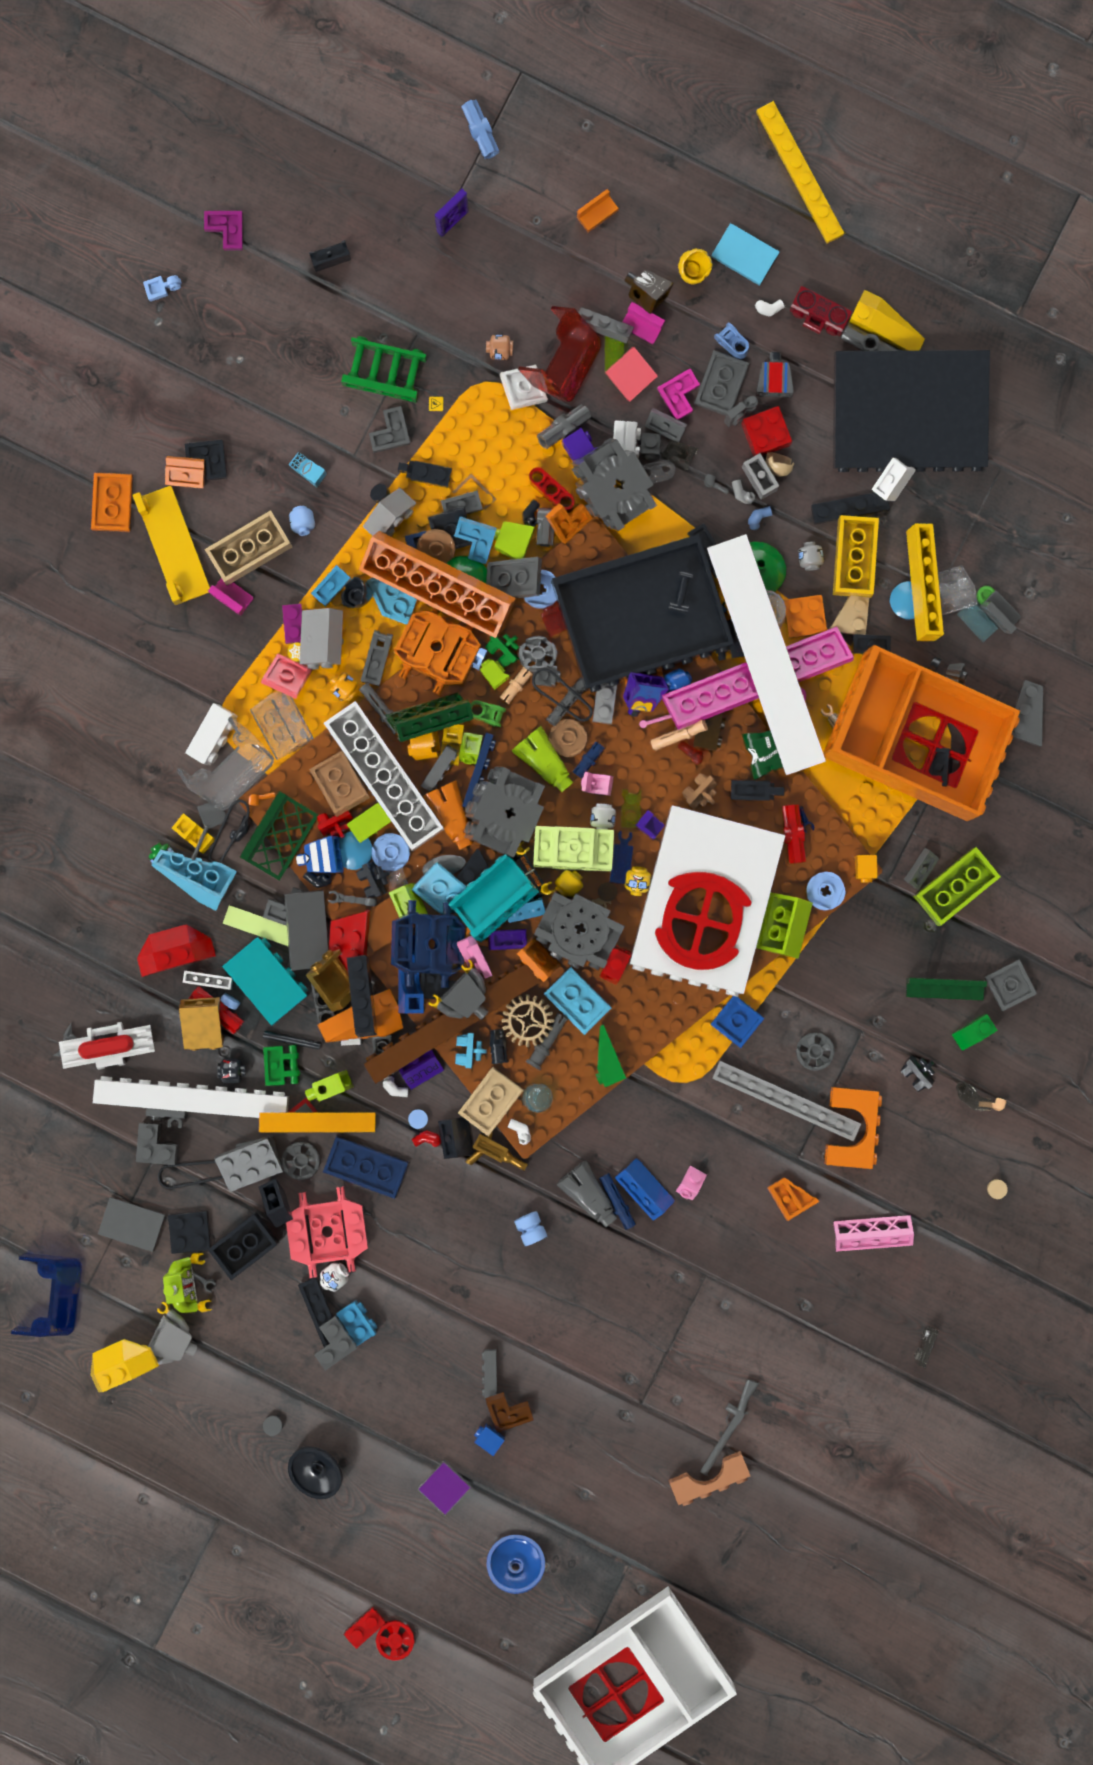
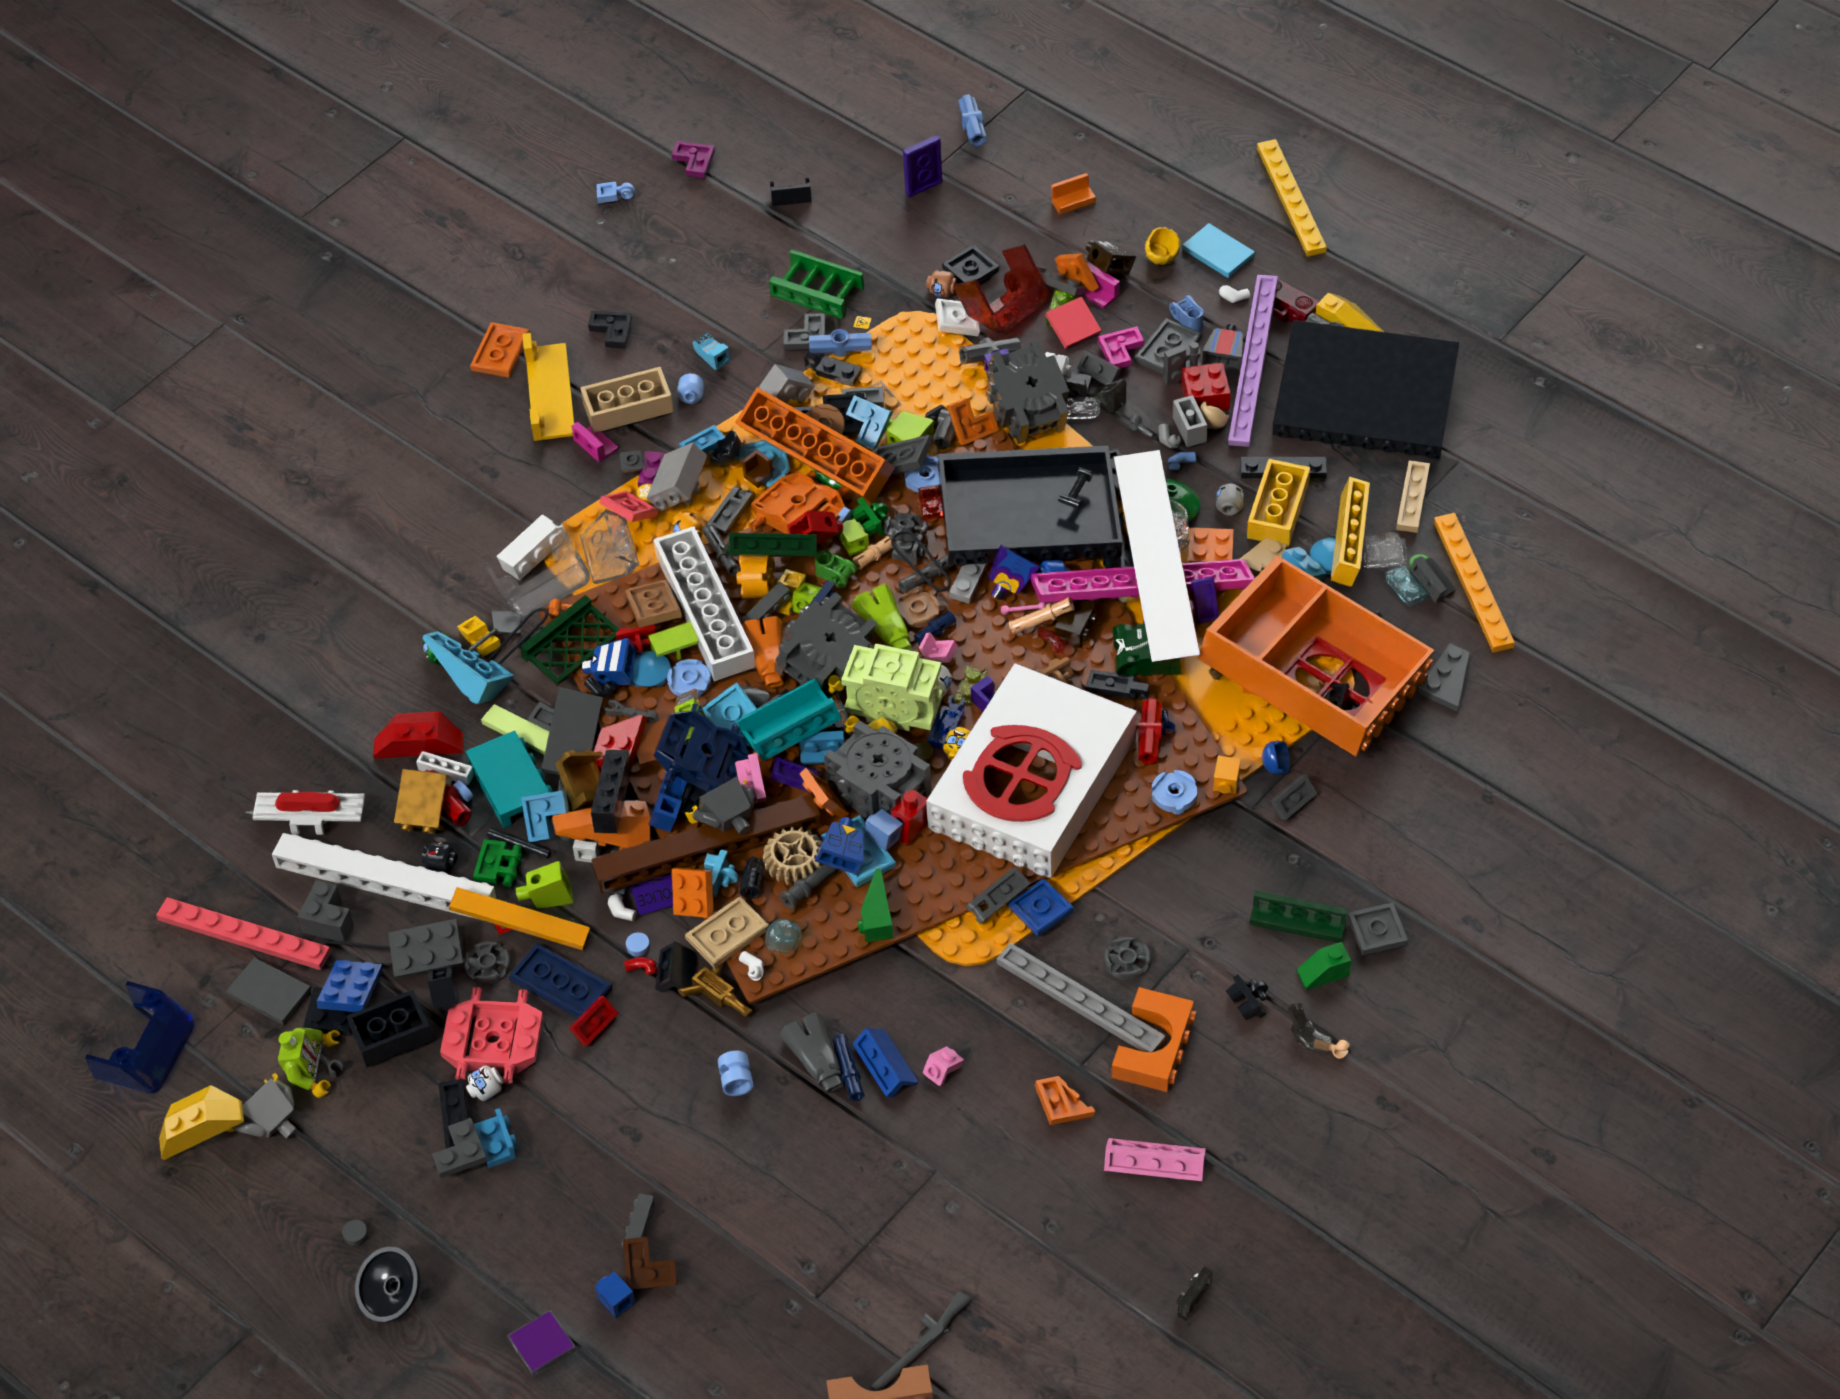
camera: 15 degrees right, 35 degrees down
dark grey plate [146,1108,187,1128] -> none
orange plate [165,456,205,488] -> none
black hips [356,862,390,898] -> none
red beam [529,467,575,513] -> none
lime slope [756,892,813,959] -> none
white panel [872,458,916,501] -> none
lime brick [913,847,1001,926] -> none
tan tile [987,1179,1007,1199] -> none
none -> coral plate [156,897,331,970]
none -> blue plate [317,960,382,1012]
none -> dark azure plate [521,790,570,842]
none -> red plate [569,996,619,1046]
none -> dark grey bracket [620,450,643,473]
none -> orange plate [672,868,714,918]
none -> reddish brown panel [742,449,774,488]
none -> red torso [787,510,843,544]
none -> medium blue piece [809,329,872,357]
none -> blue torso [814,818,864,875]
none -> medium blue brick [864,809,903,851]
none -> black plate [942,244,999,291]
none -> dark grey plate [965,866,1030,925]
none -> orange wing [1054,253,1099,291]
none -> dark purple plate [1191,577,1219,624]
none -> lavender plate [1228,275,1278,447]
none -> blue hair [1262,741,1290,775]
none -> dark azure plate [1281,547,1327,581]
none -> tan plate [1396,461,1430,533]
none -> light orange plate [1434,513,1515,653]

